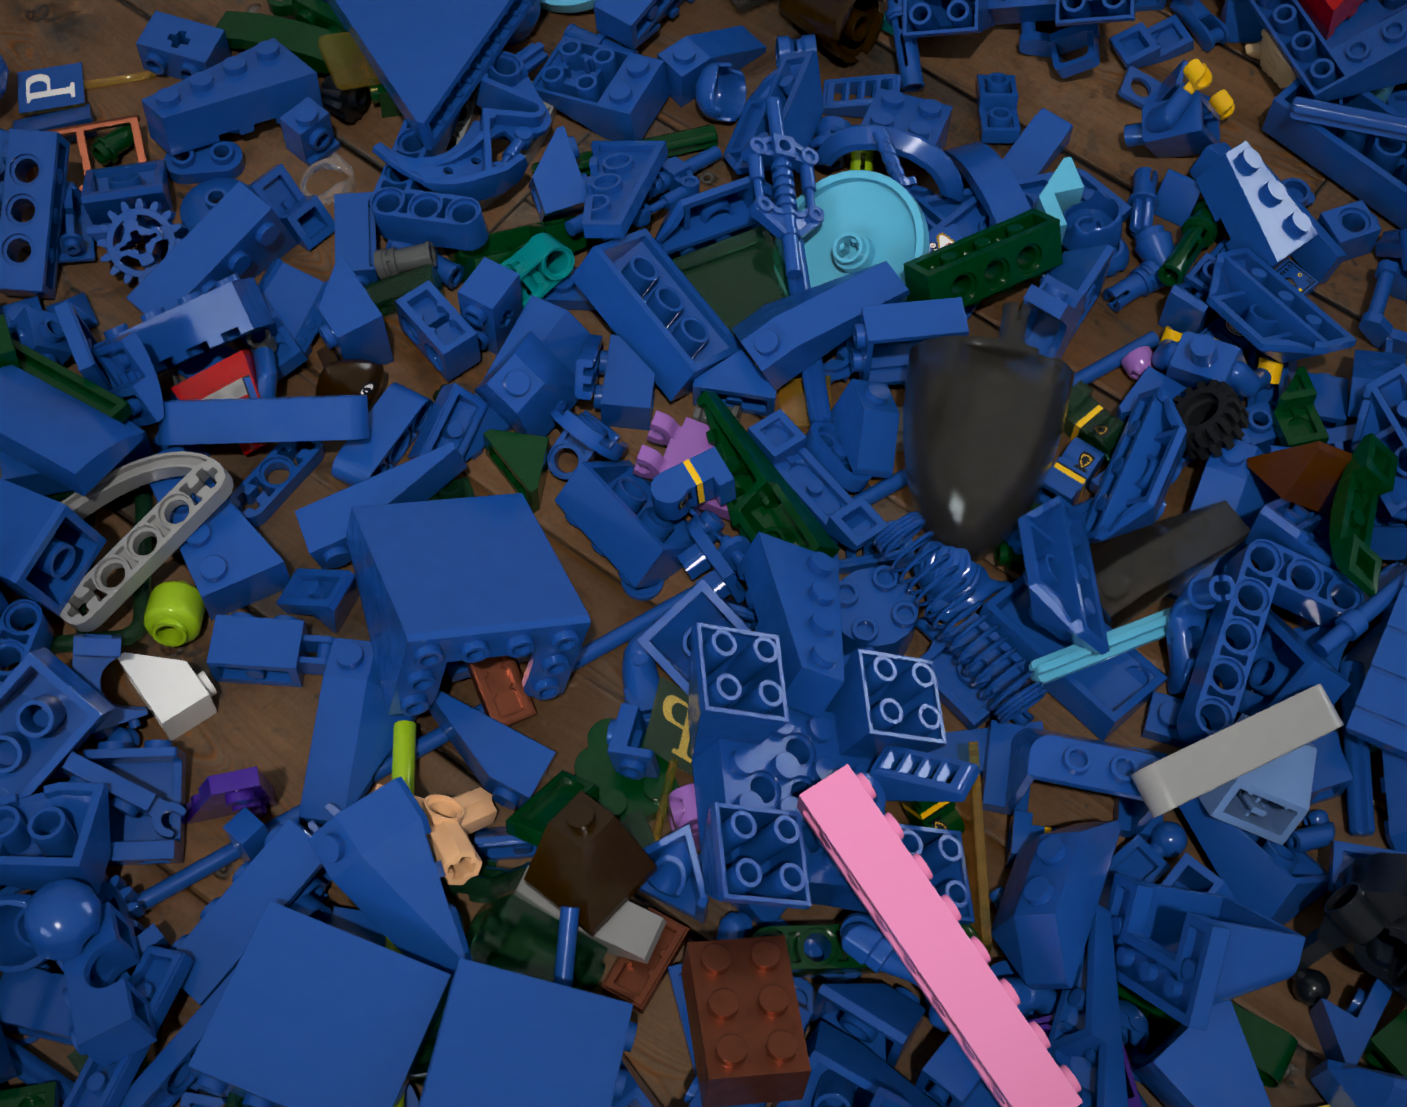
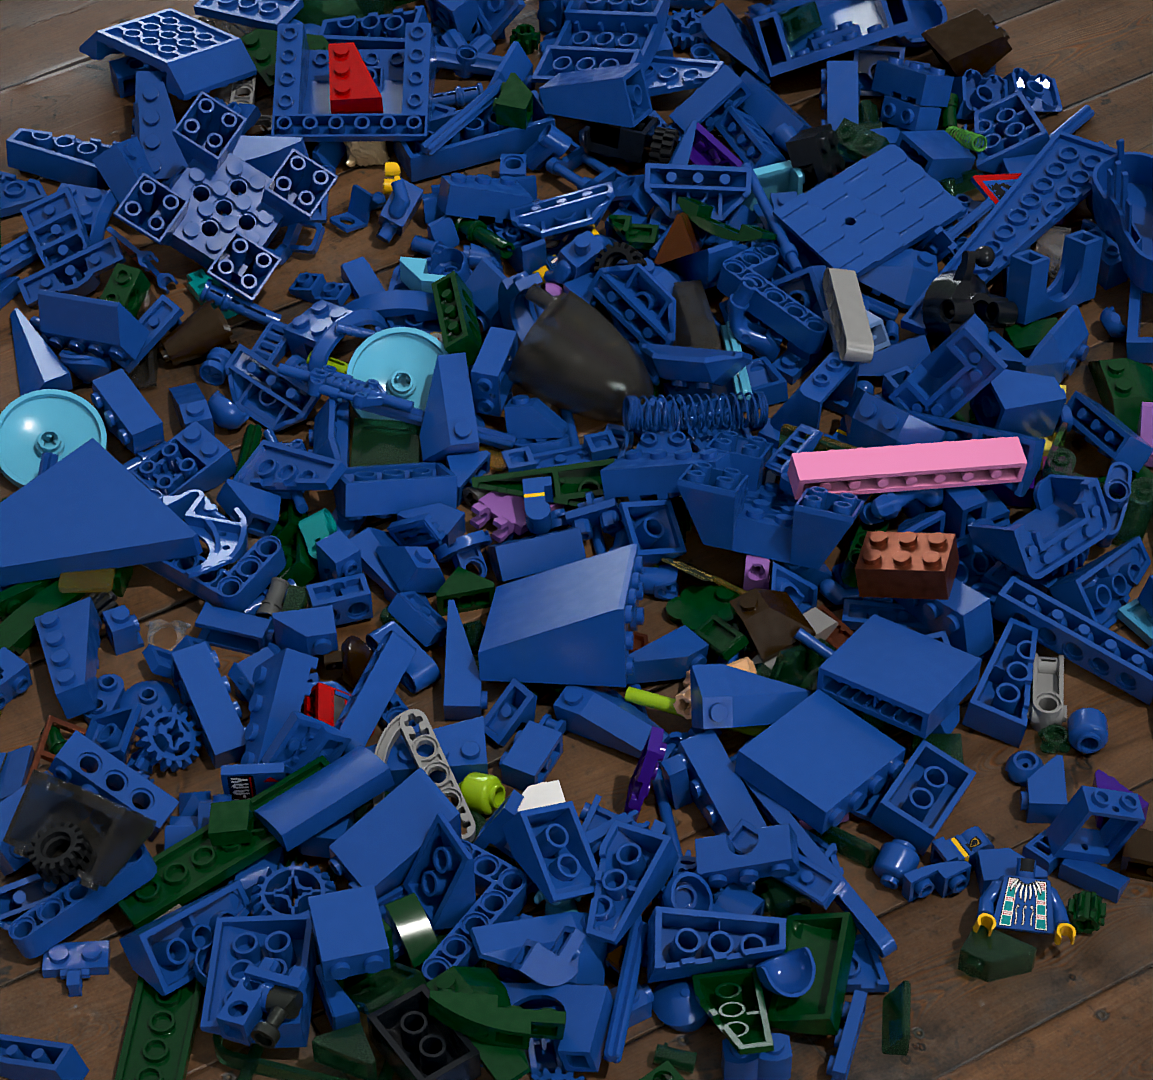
camera: 65 degrees left, 15 degrees down
blue hair [24,879,102,961] -> none
blue bracket [607,703,660,780] -> none

